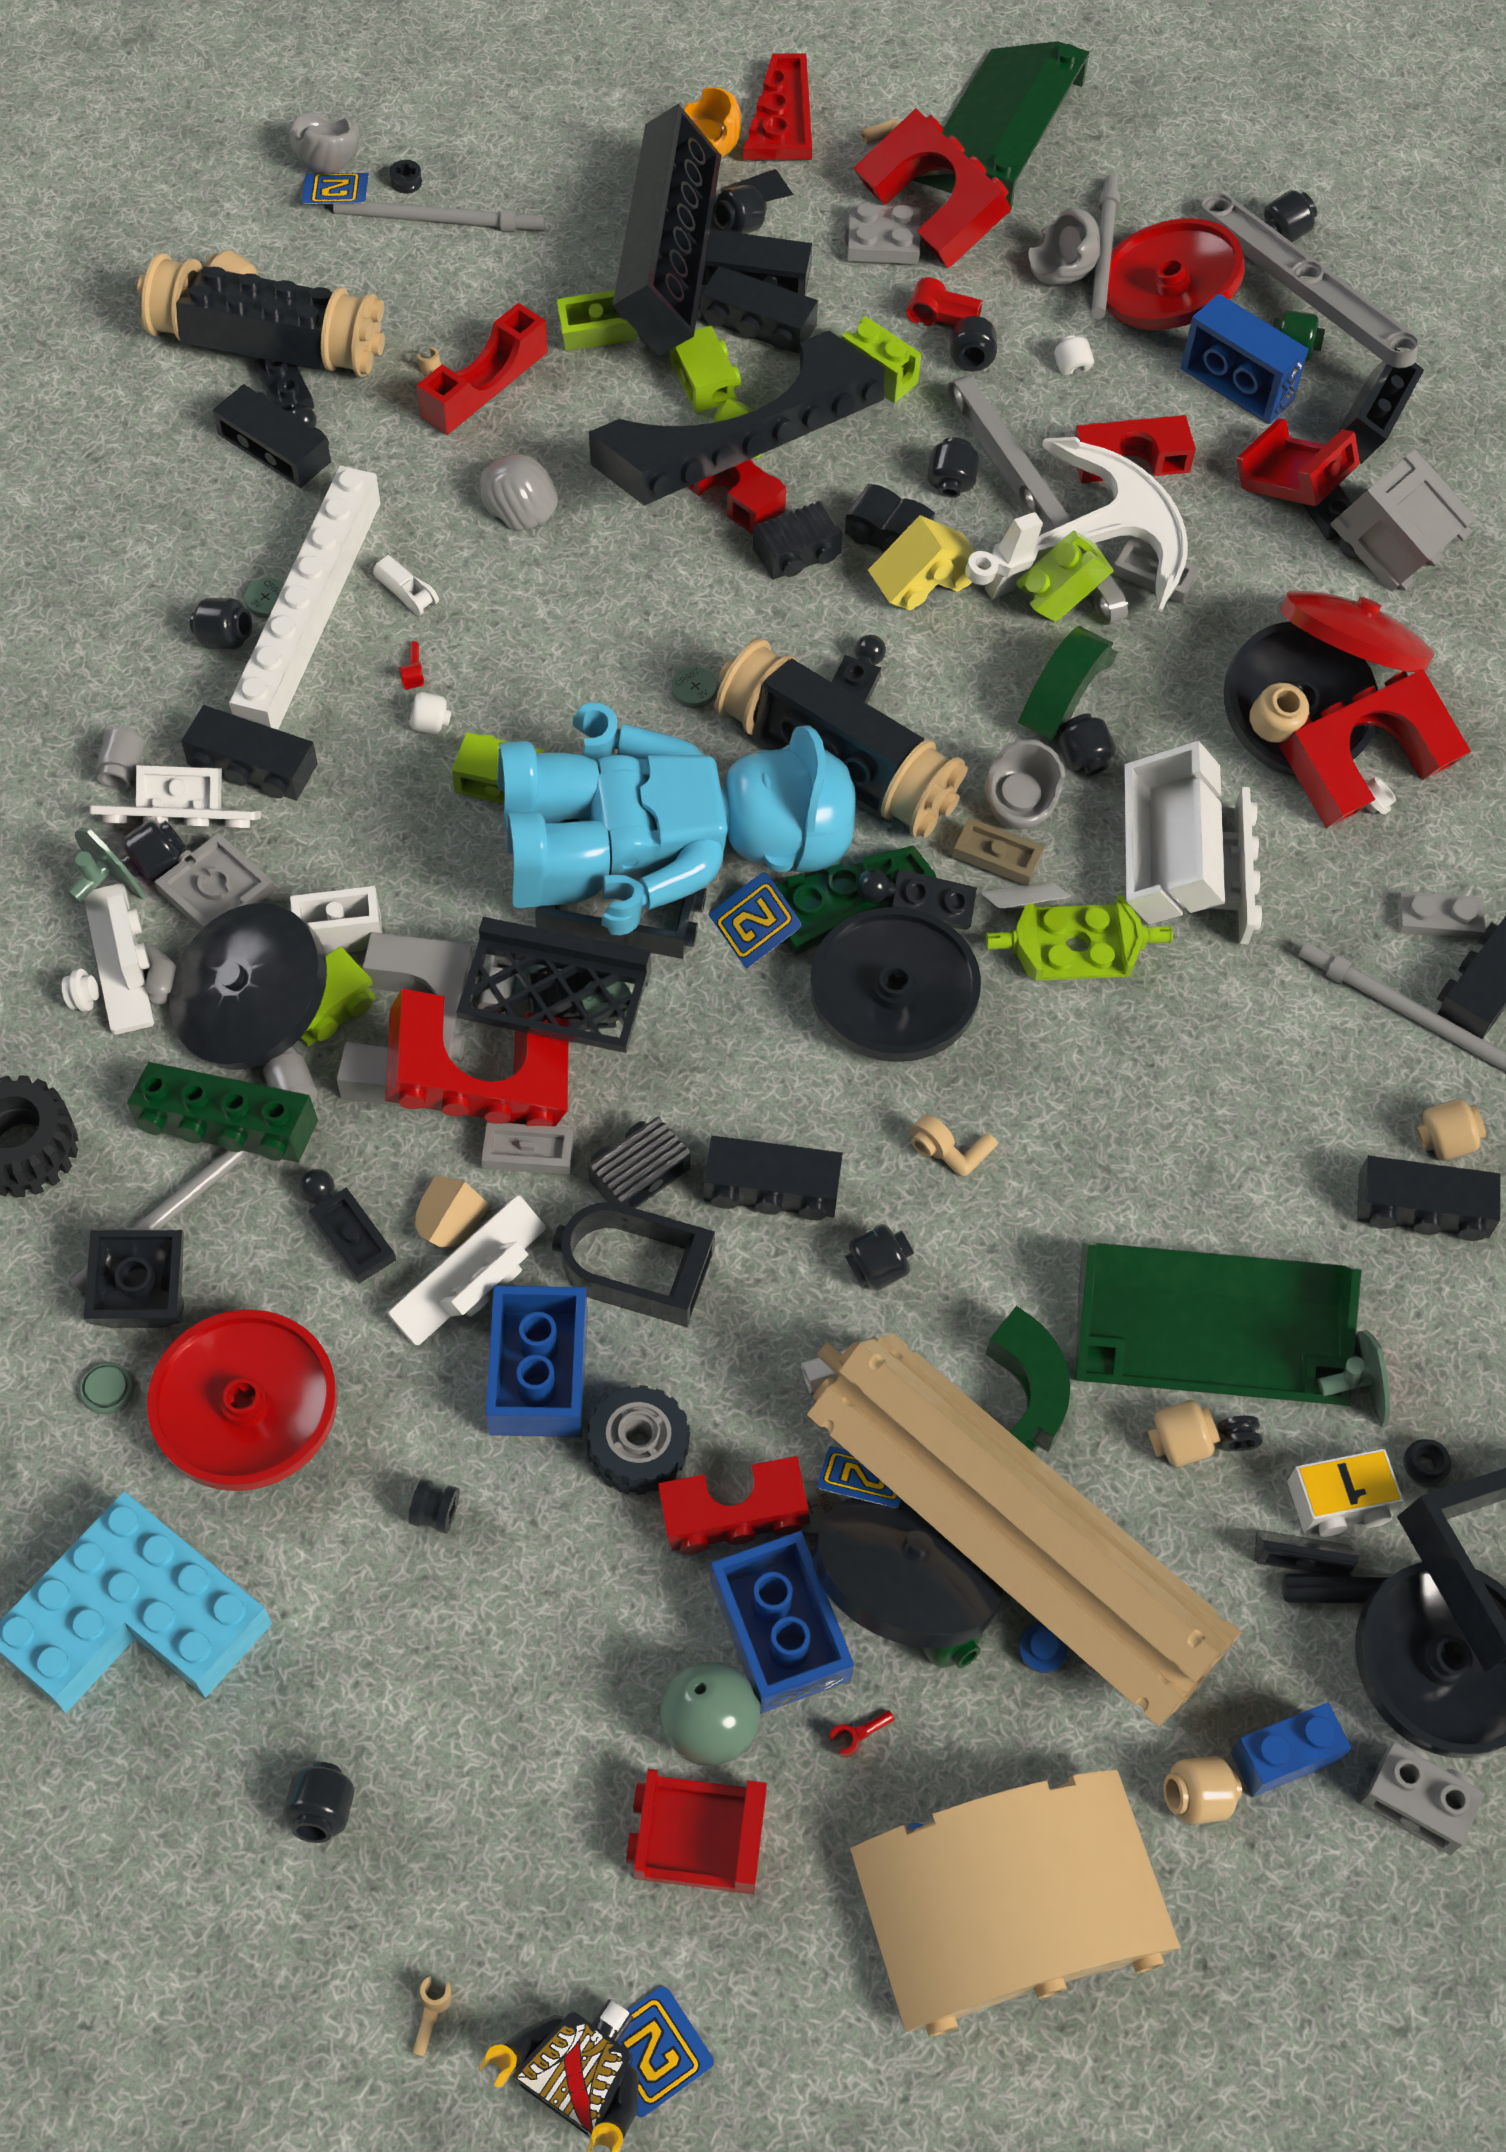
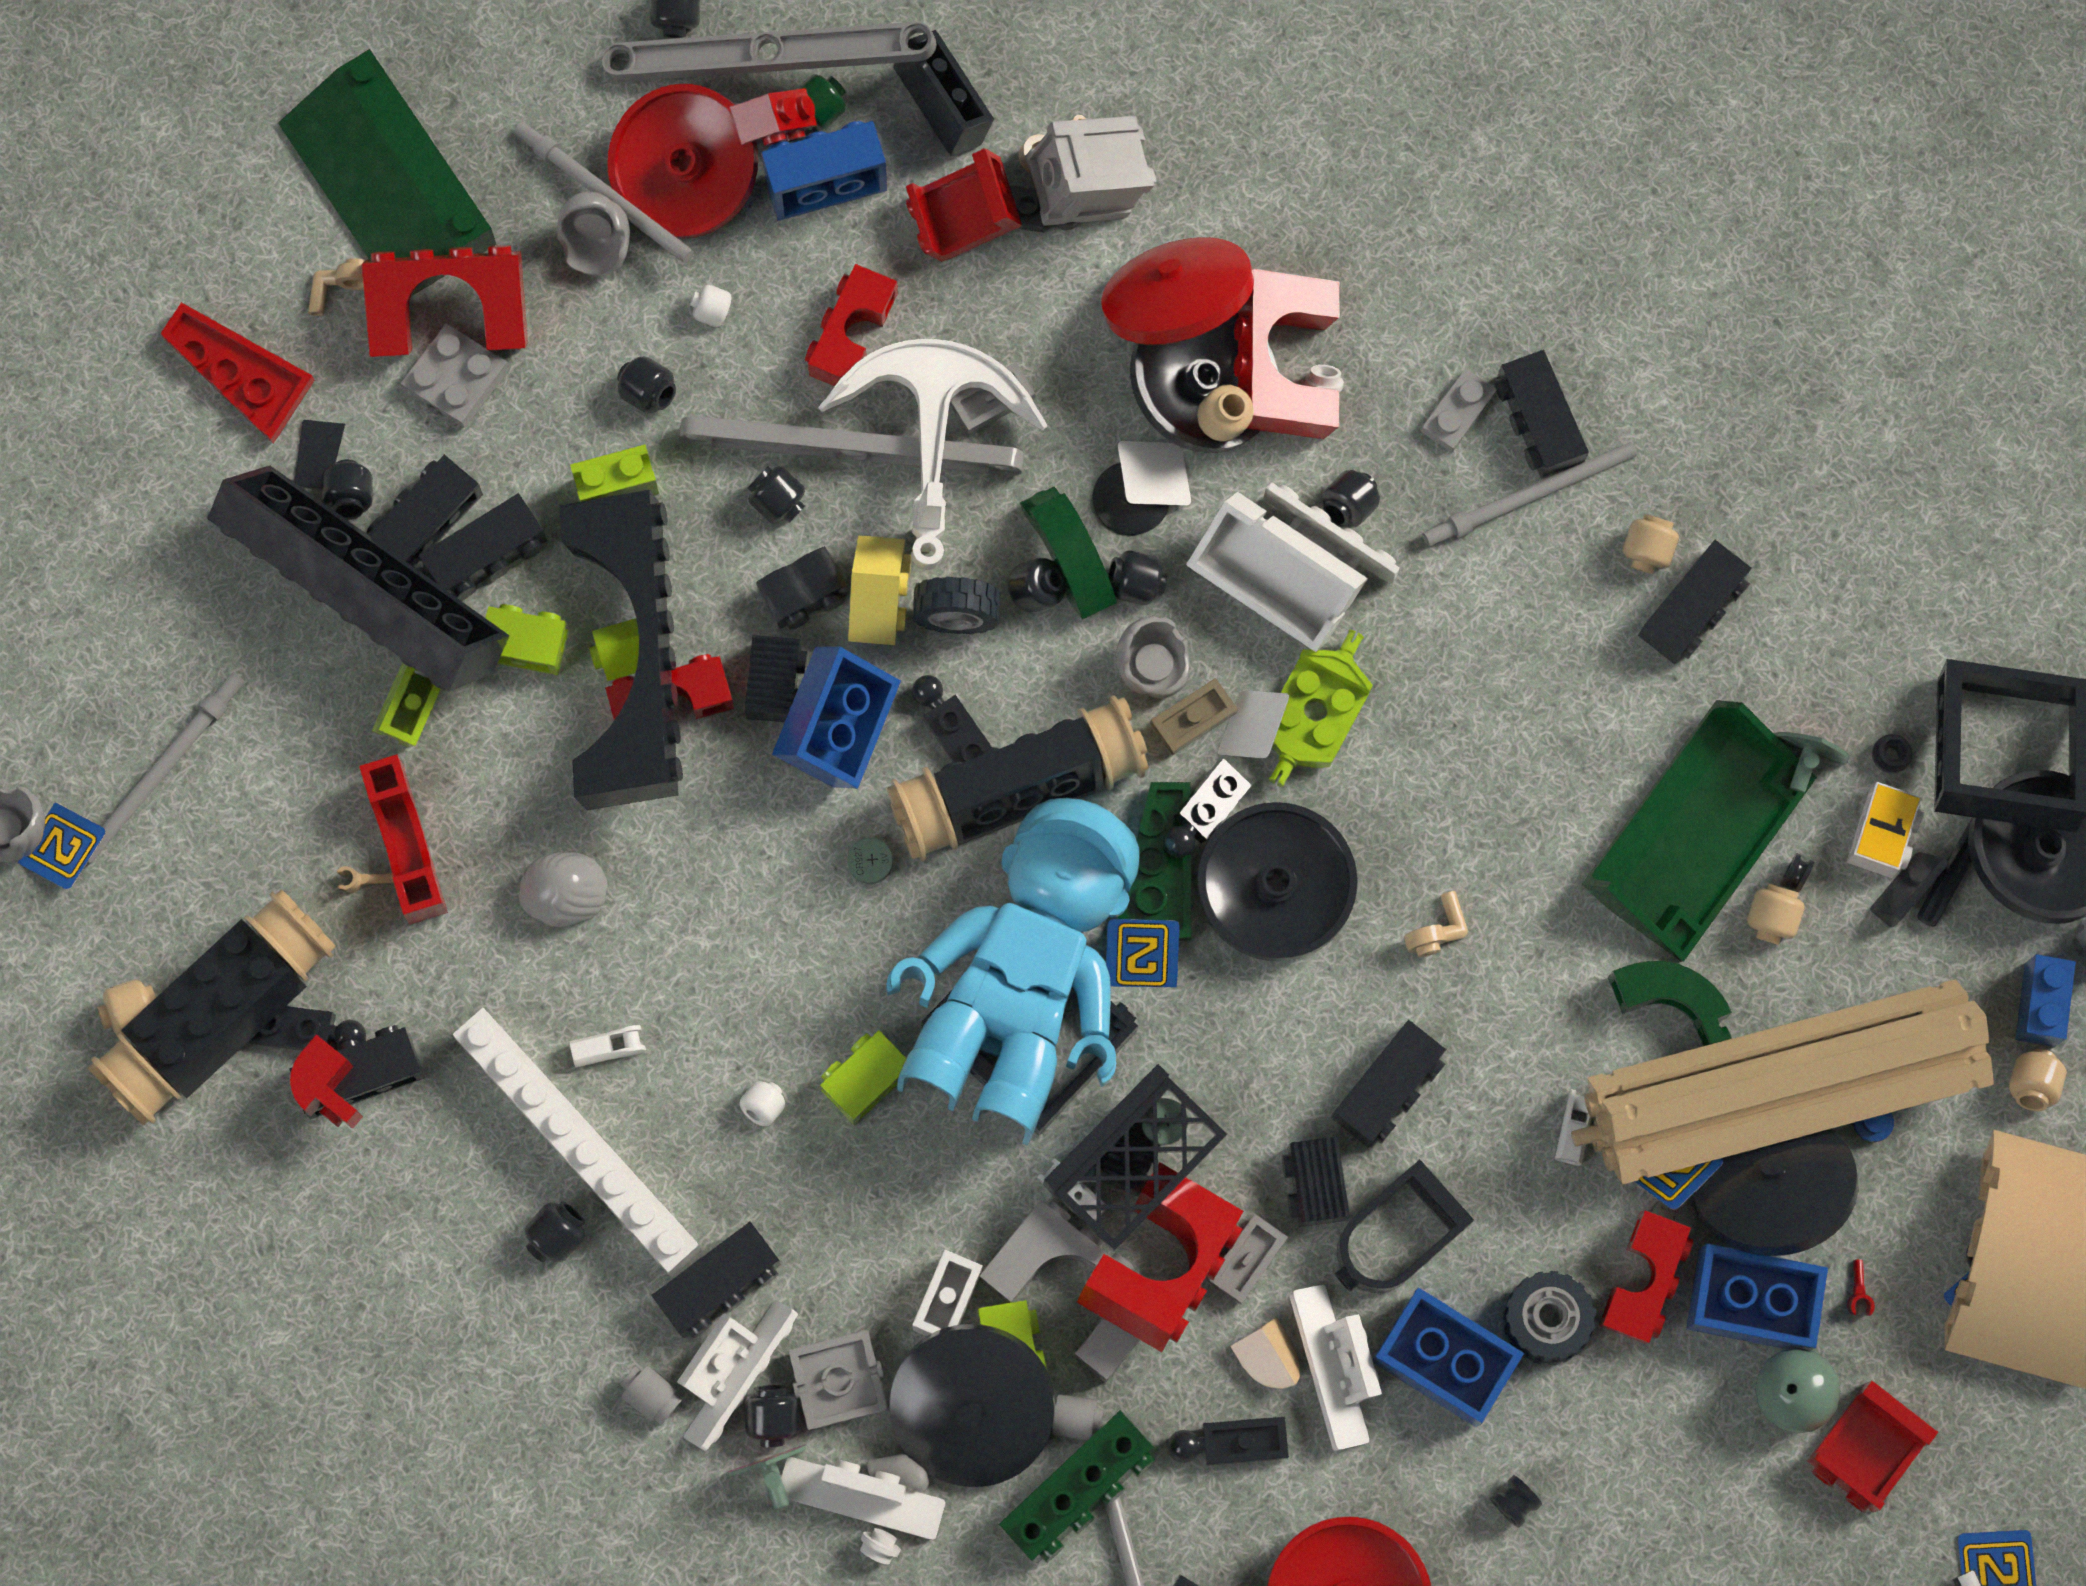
camera: 60 degrees left, 15 degrees up
sand green piece [244,578,284,618] -> none
black bush [389,159,422,194] -> none
red hand [399,641,424,690] -> none
light orange piece [683,87,741,159] -> none
black head [845,1224,914,1291] -> none
red piece [906,277,983,327] -> none
lime brick [1016,530,1114,622] -> none
none -> red brick [290,1035,363,1129]
none -> red brick [730,88,817,146]
none -> blue brick [772,646,901,789]
none -> black wheel [912,577,1001,634]
none -> black head [1008,558,1066,612]
none -> black dish [1093,462,1169,535]
none -> white sticker [1118,441,1191,505]
none -> black head [1322,470,1380,528]

